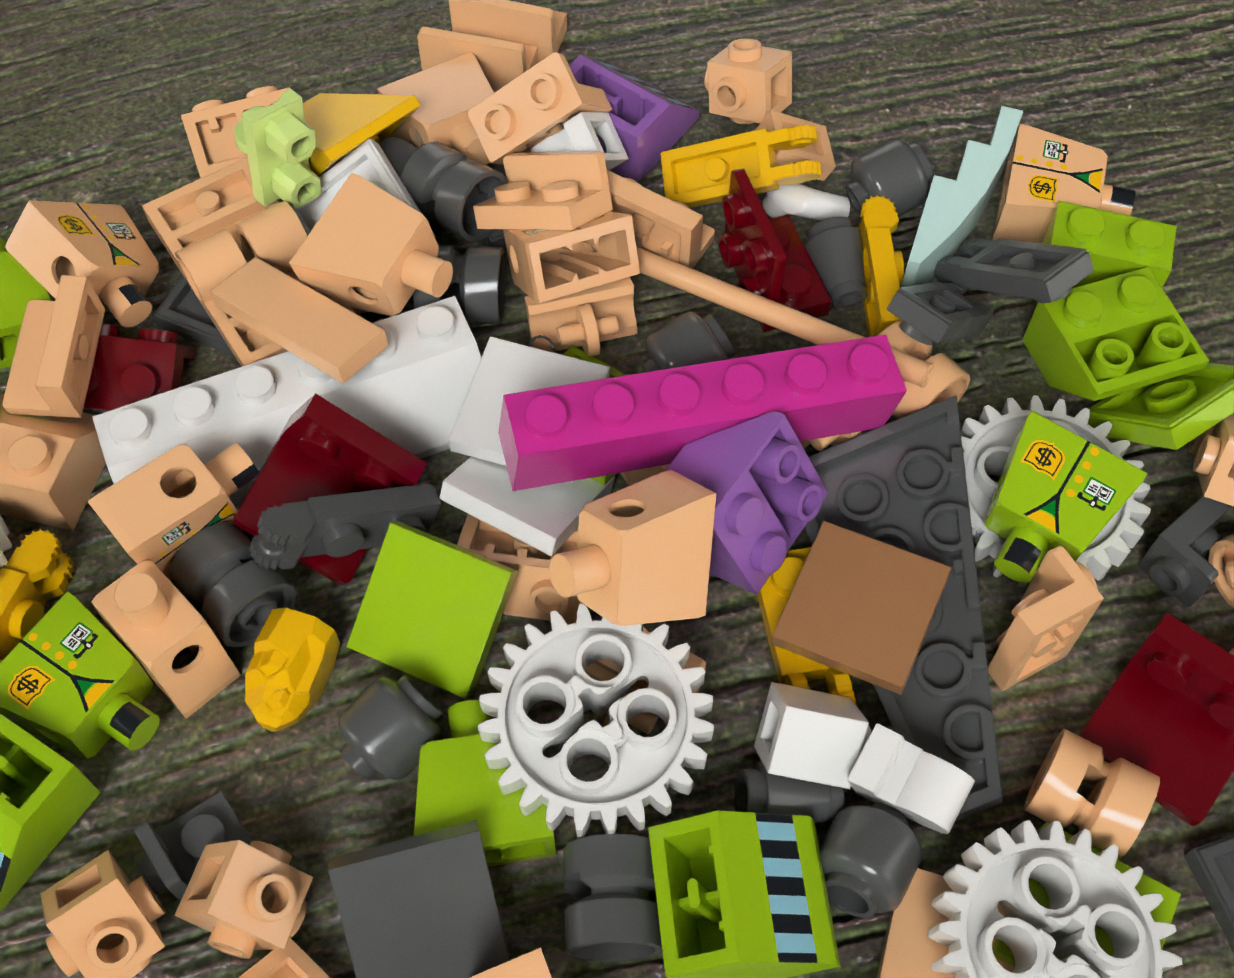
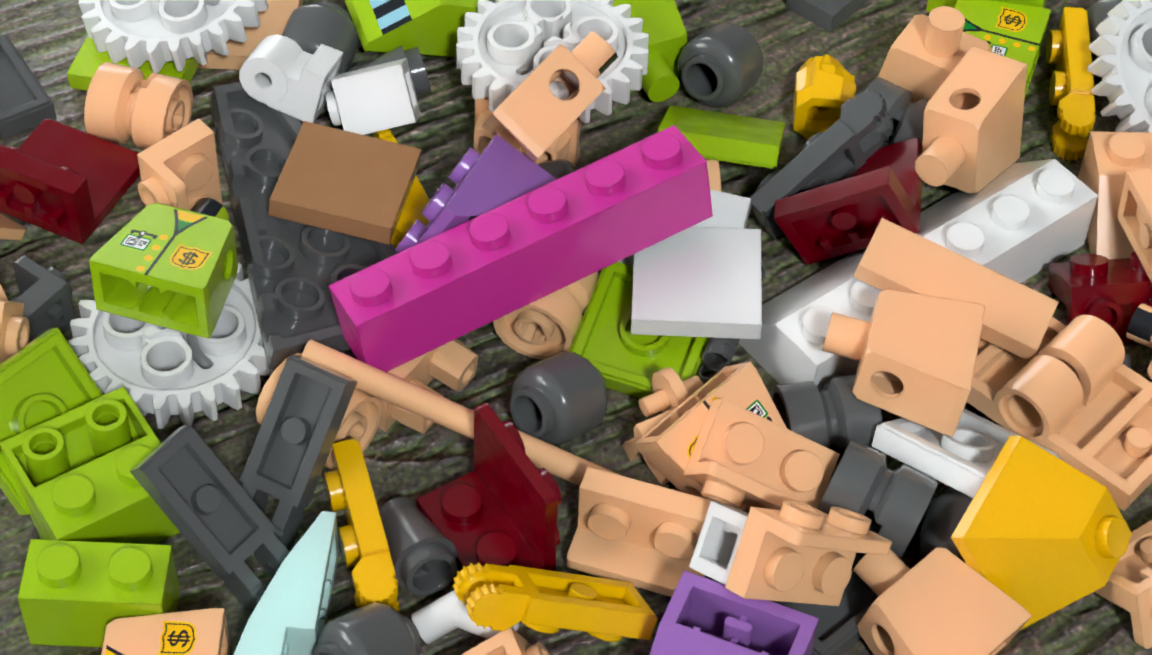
camera: 165 degrees right, 10 degrees down
yellowish green hips [234,89,321,209] -> none

